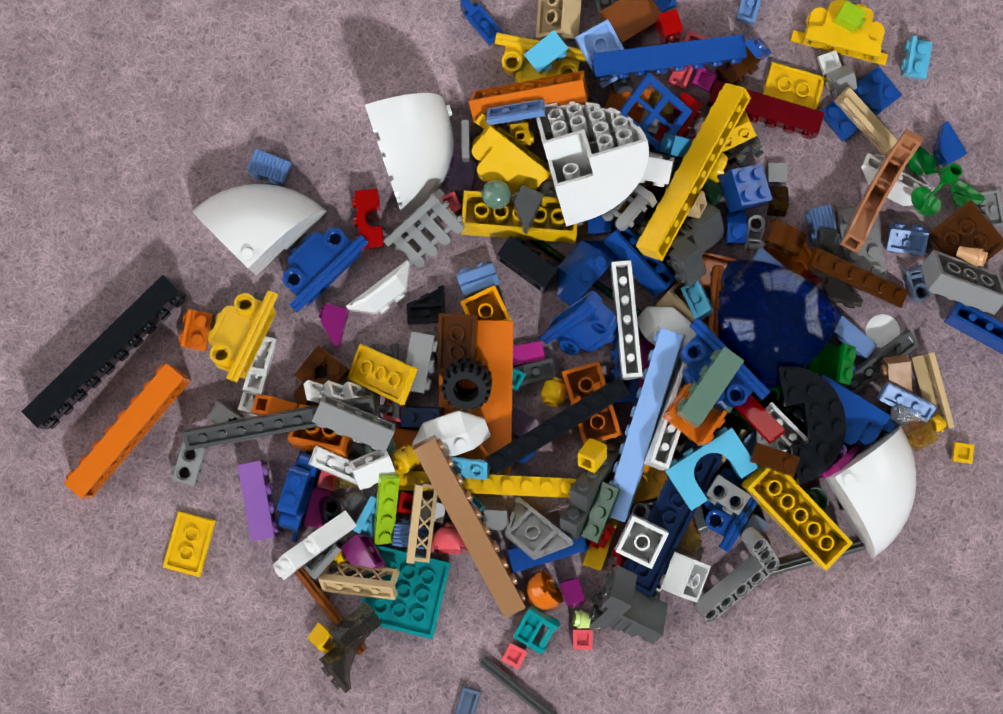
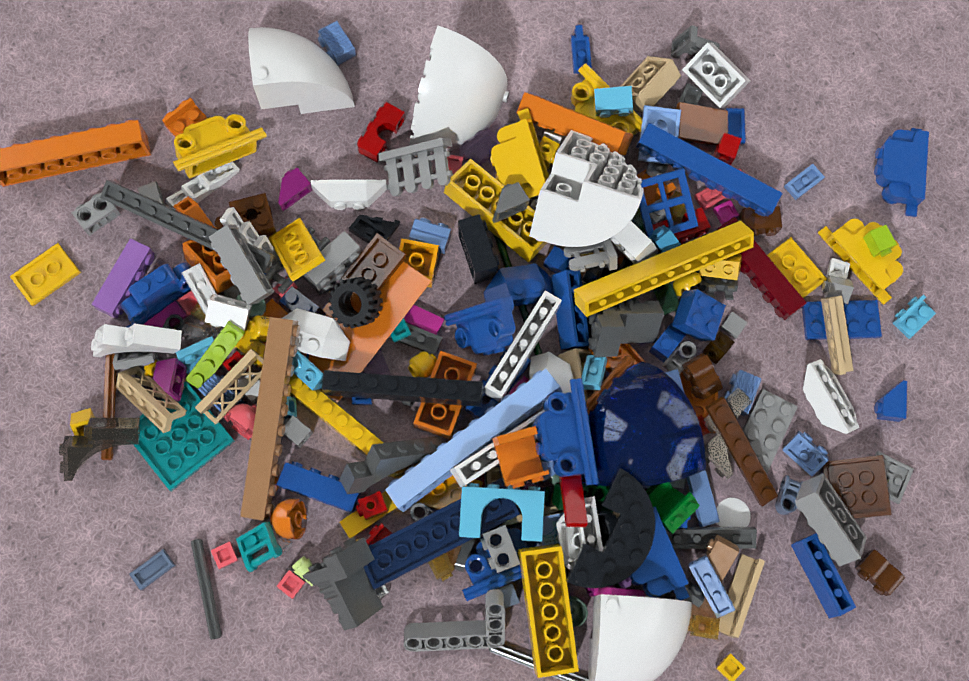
camera: 30 degrees right, 10 degrees down
black brick [21,275,187,429] -> none
blue brick [282,228,368,313] -> none
light grey tile [461,120,470,162] -> none
sand green hair [481,179,511,210] -> none
medium blue tile [486,99,545,125] -> none
light grey wing [505,496,574,560] -> none
magenta brick [559,577,585,608] -> none
yellow brick [578,438,607,473] -> none
plate [580,481,621,543] -> none
white brick [615,514,669,569] -> none
white brick [660,552,711,602] -> none
sand green brick [676,347,744,428] -> none
tan slope [687,191,707,218] -> none
blue plate [744,38,772,60] -> none
reddish brown slope [749,443,800,477] -> none
nougat arch [840,129,924,253] -> none
clear cone [891,404,922,423] -> none
green plant [907,146,986,216] -> none
yellow plate [929,414,947,433] -> none
light nougat cone [956,246,988,267] -> none

